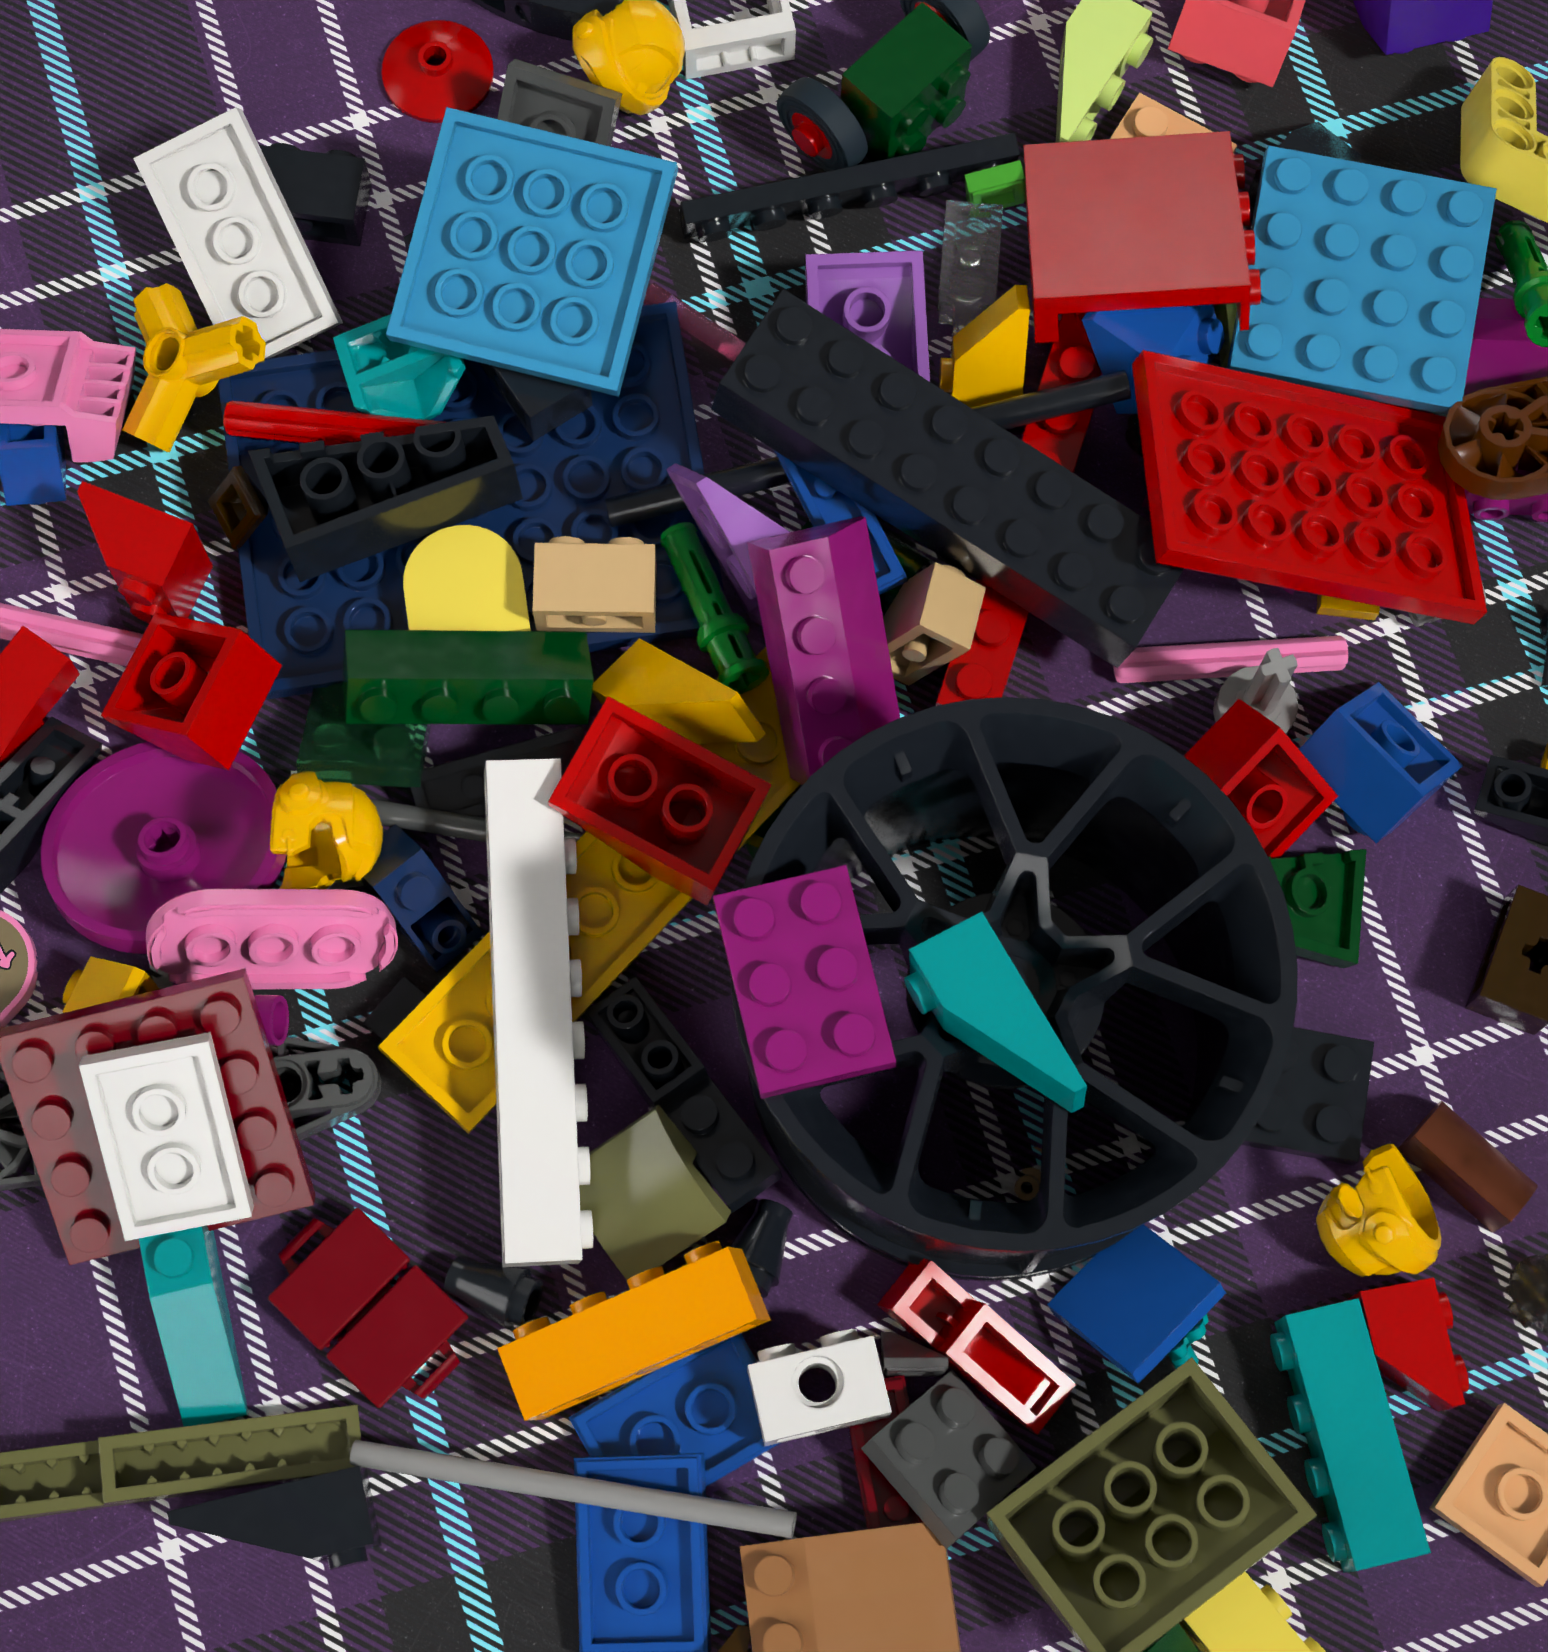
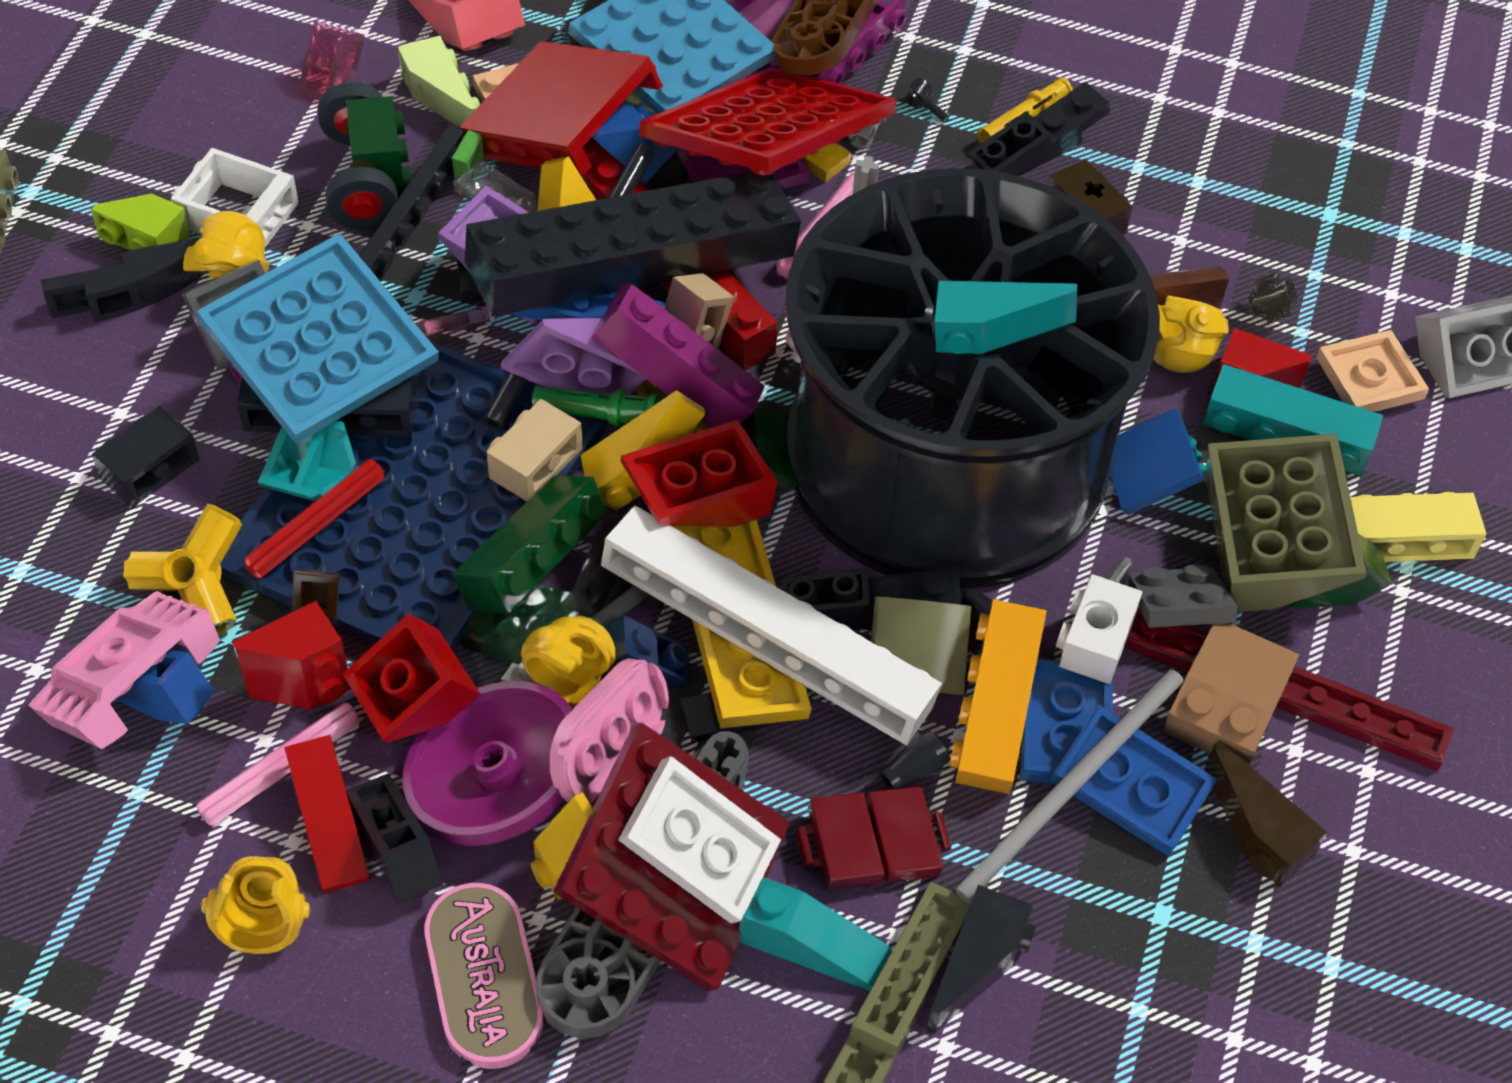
camera: 55 degrees left, 20 degrees down
white plate [133,107,343,359] -> none
black wedge [248,415,523,582] -> none
red dish [382,20,494,123] -> none
light yellow tile [403,525,531,631] -> none
magenta plate [713,865,896,1099] -> none
red slope [877,1258,1077,1434] -> none

